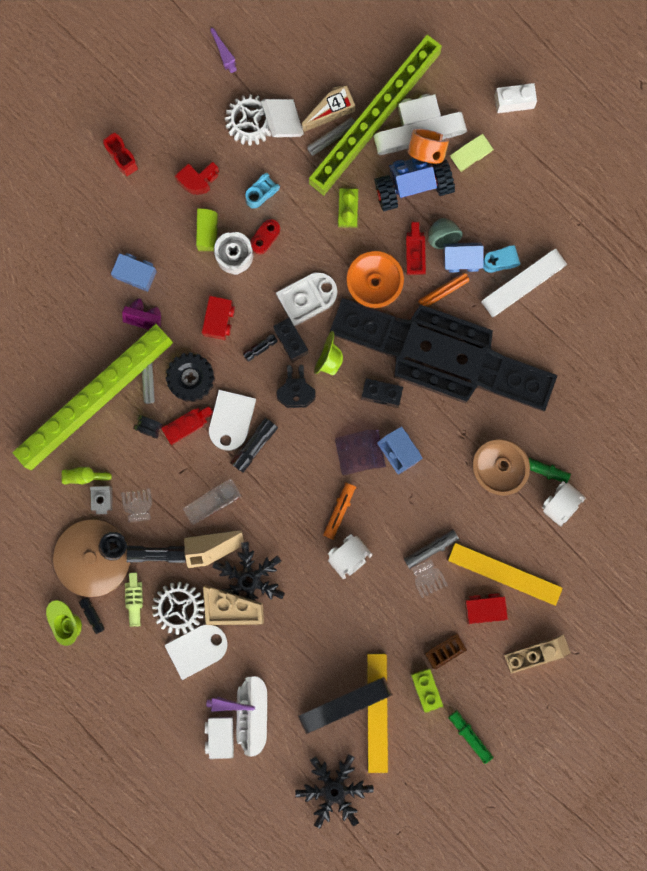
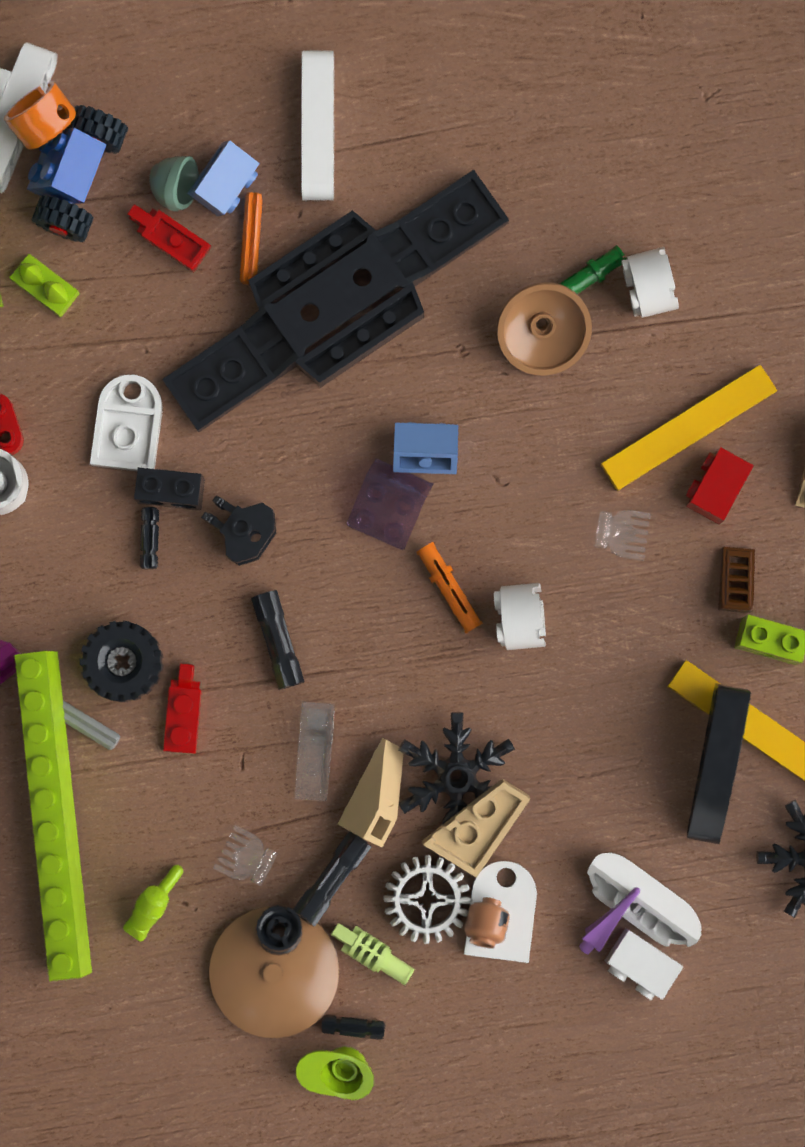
camera: 60 degrees left, 0 degrees up
light grey brick [90,486,113,514] -> none
black wheel [133,415,163,439] -> none
red brick [202,296,236,340] -> none
white tile [209,390,256,451] -> none
lime piece [314,331,343,375] -> none
orange dish [347,251,404,308] -> none
black brick [361,378,403,408] -> none
dark grey pin [403,529,460,569] -> none
yellowish green slope [450,134,494,172] -> none
medium azure piece [483,245,520,273] -> none
none -> nougat head [464,897,510,949]

